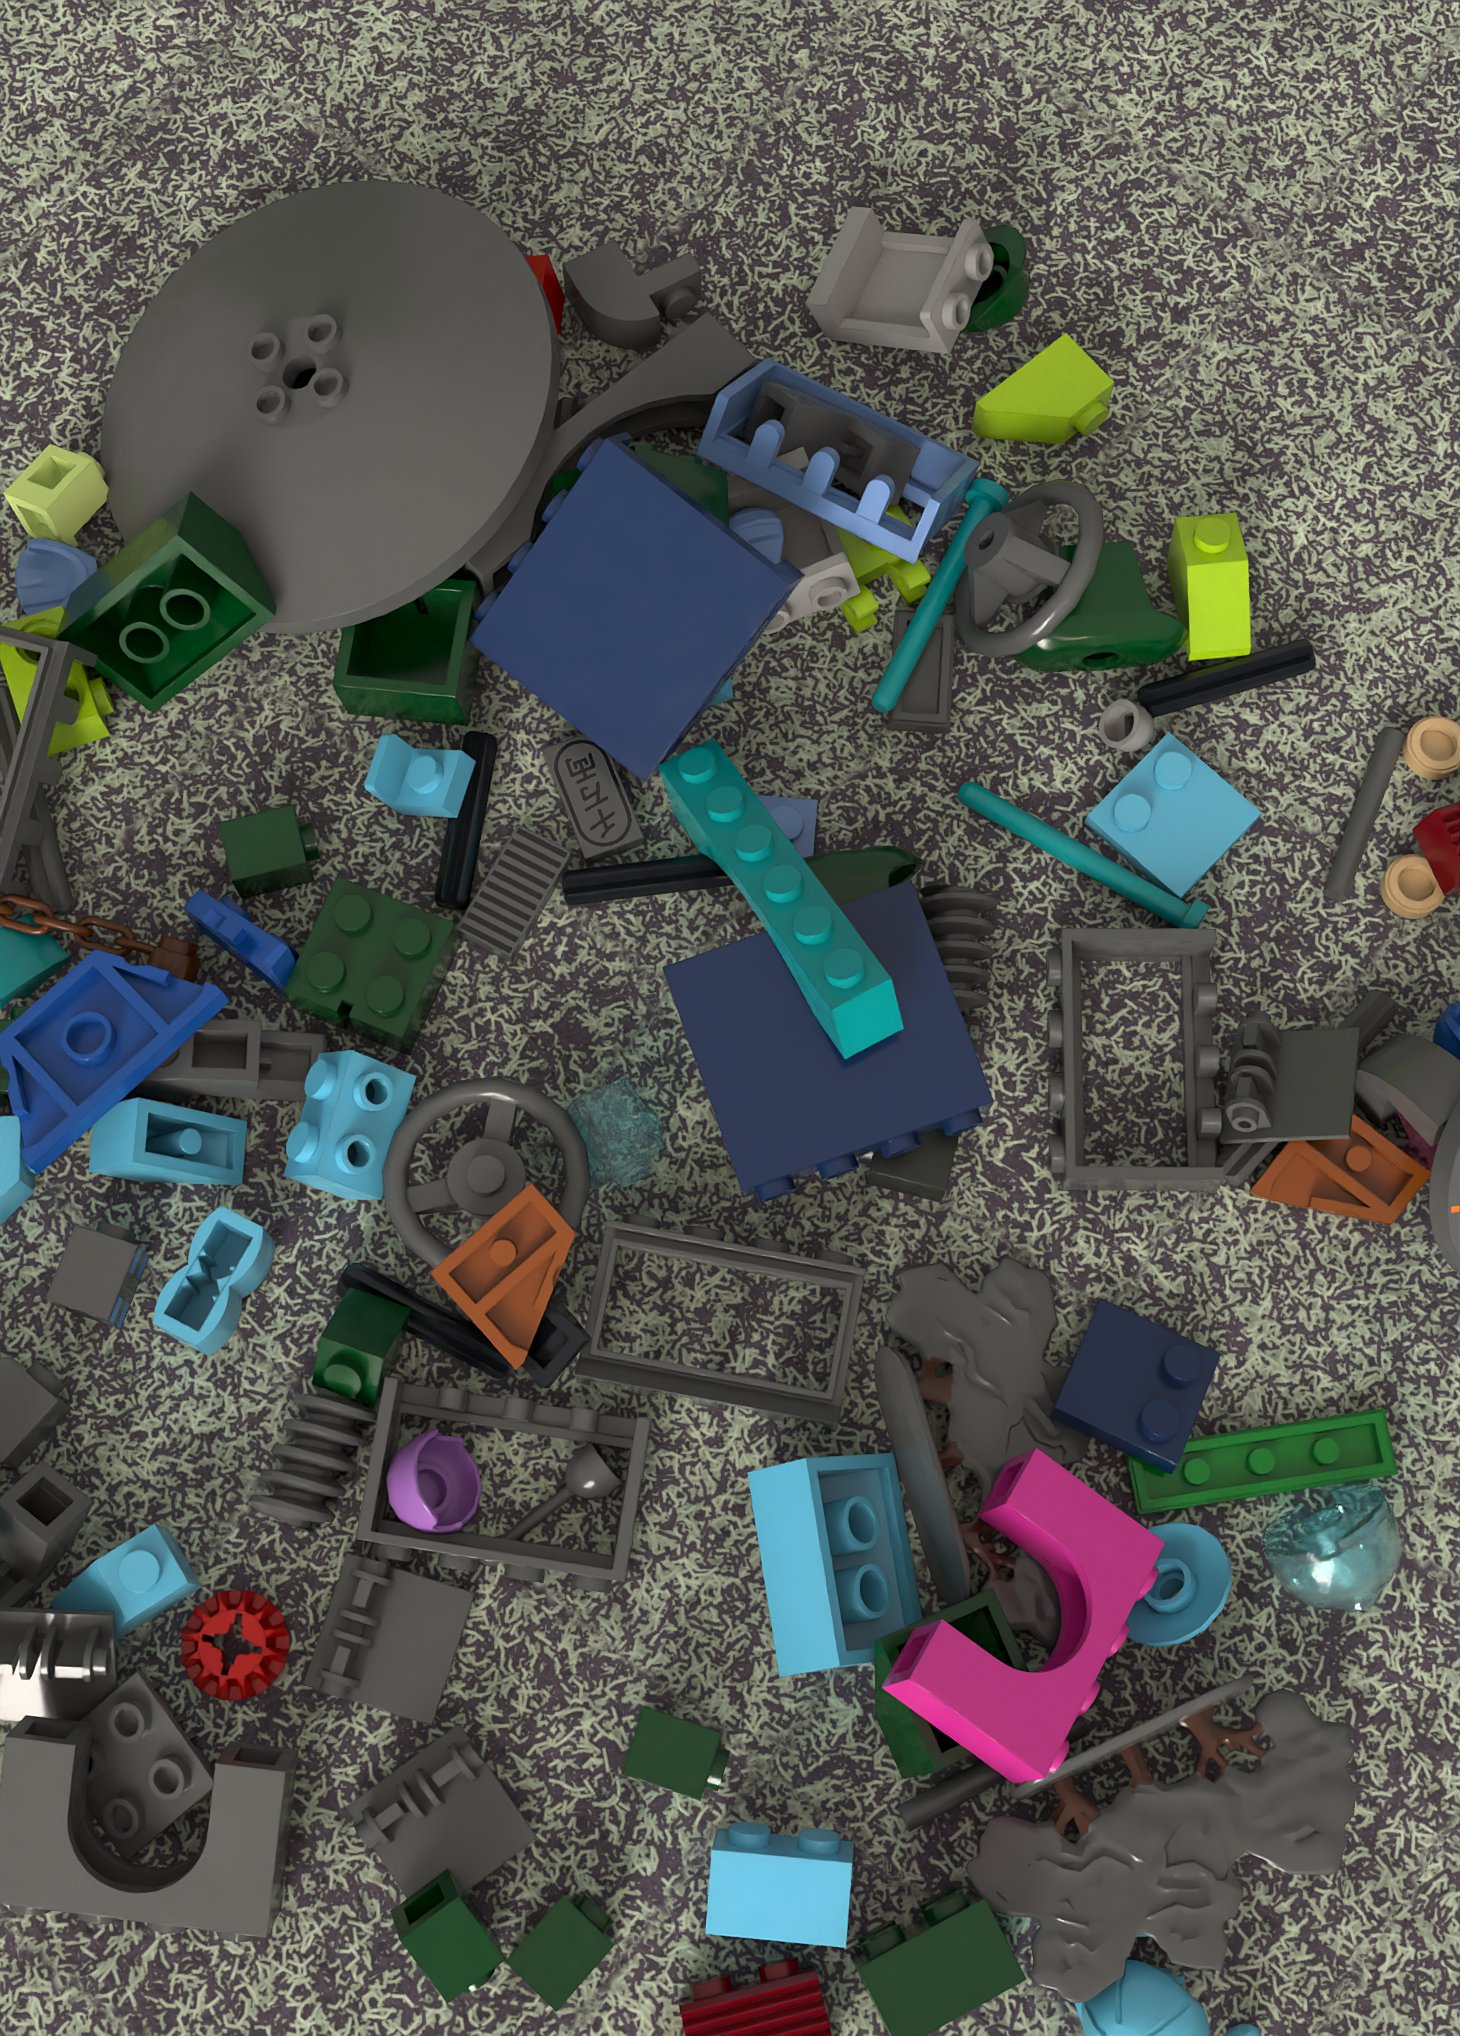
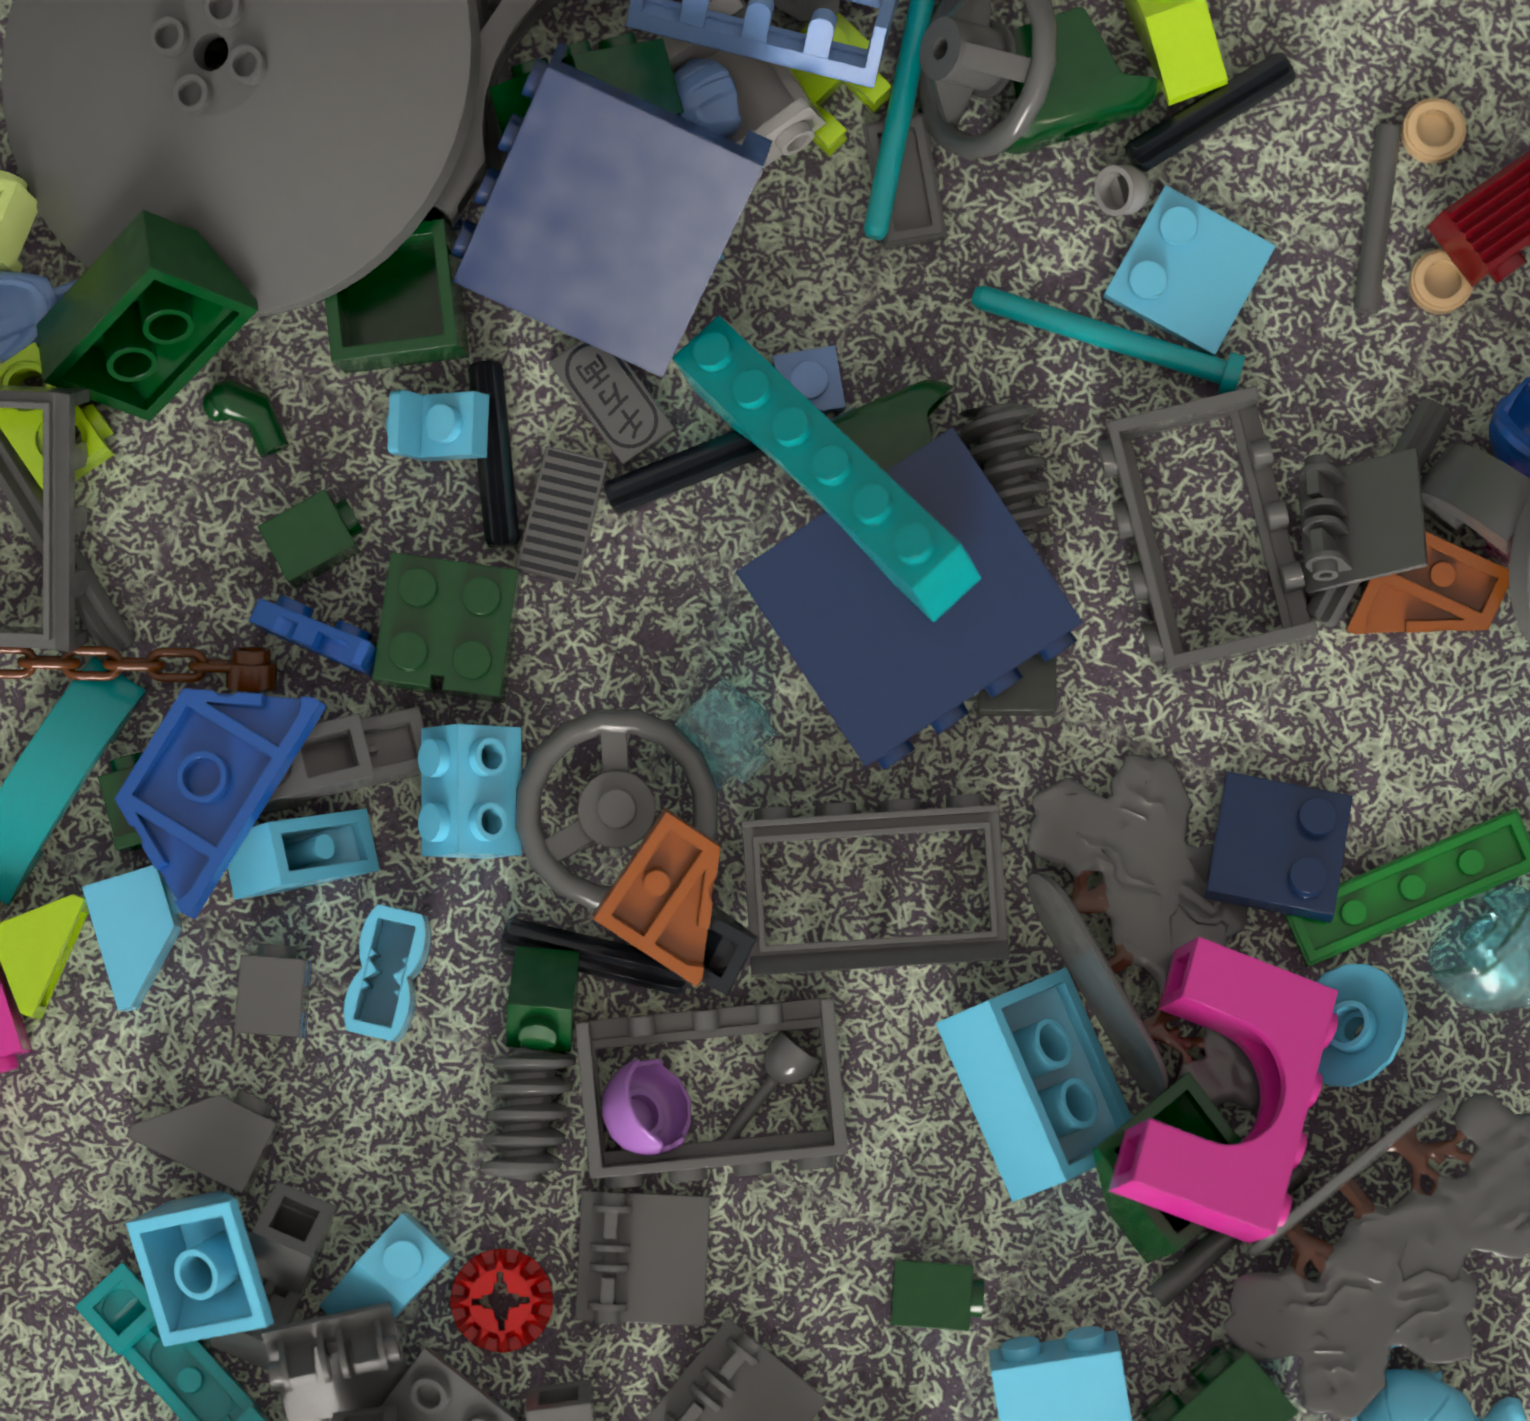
camera: 10 degrees left, 10 degrees up
none -> dark green arm [202,380,289,457]

